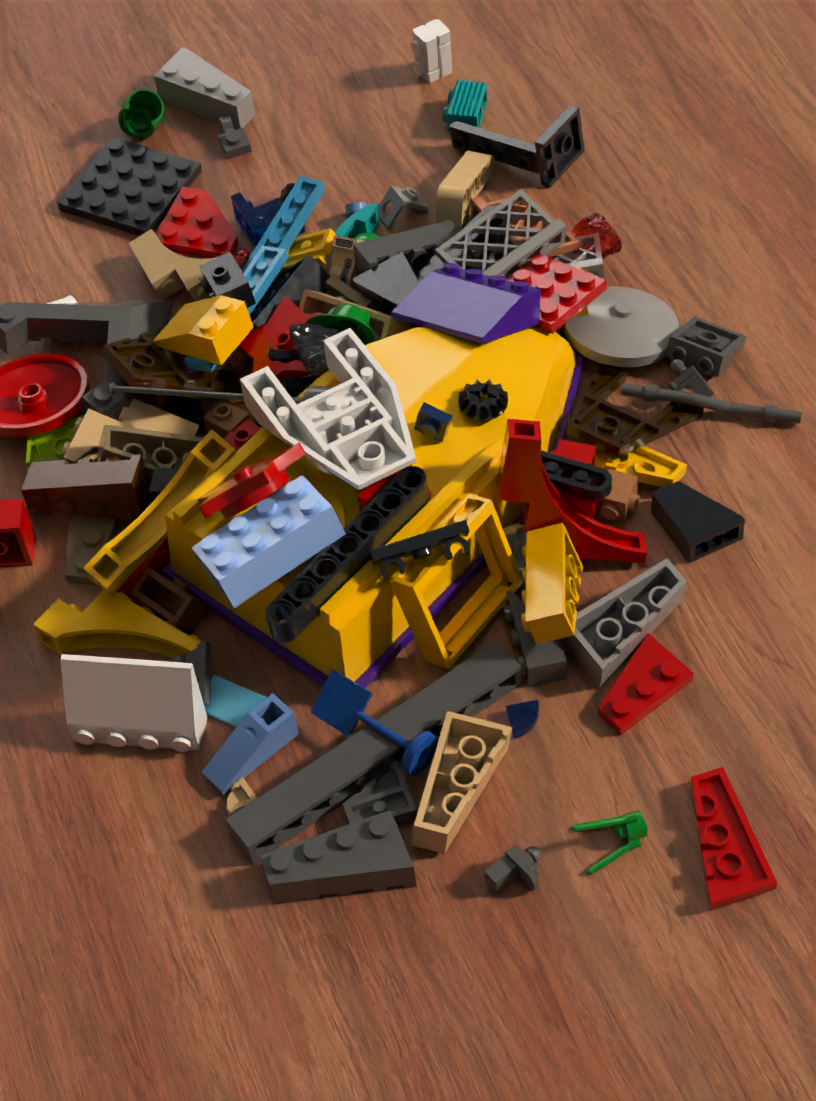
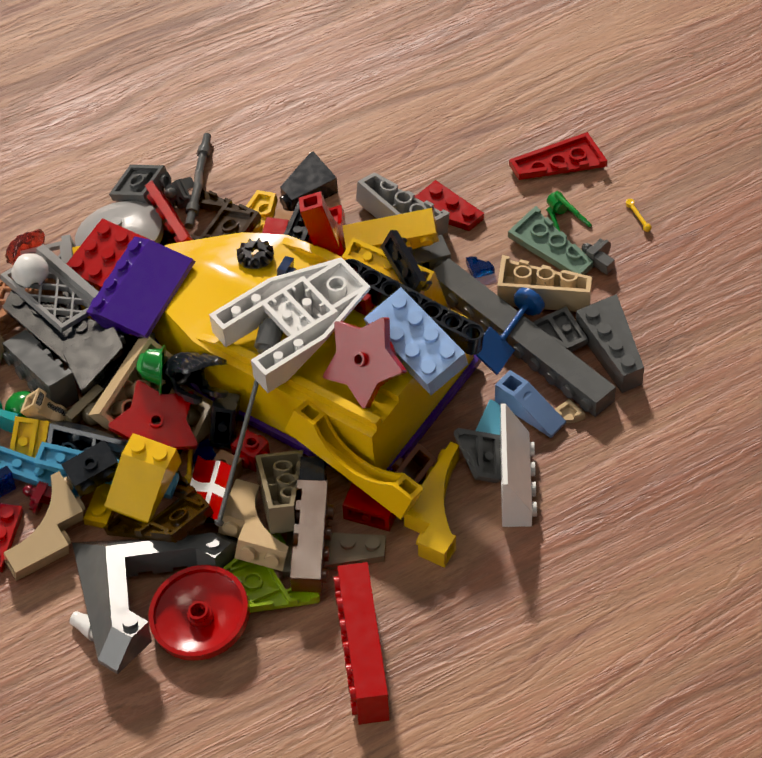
camera: 100 degrees left, 0 degrees up
none -> white hair [11,253,49,288]
none -> wing [145,180,193,243]
none -> sand green wing [508,206,593,275]
none -> yellow hinge [626,199,652,232]

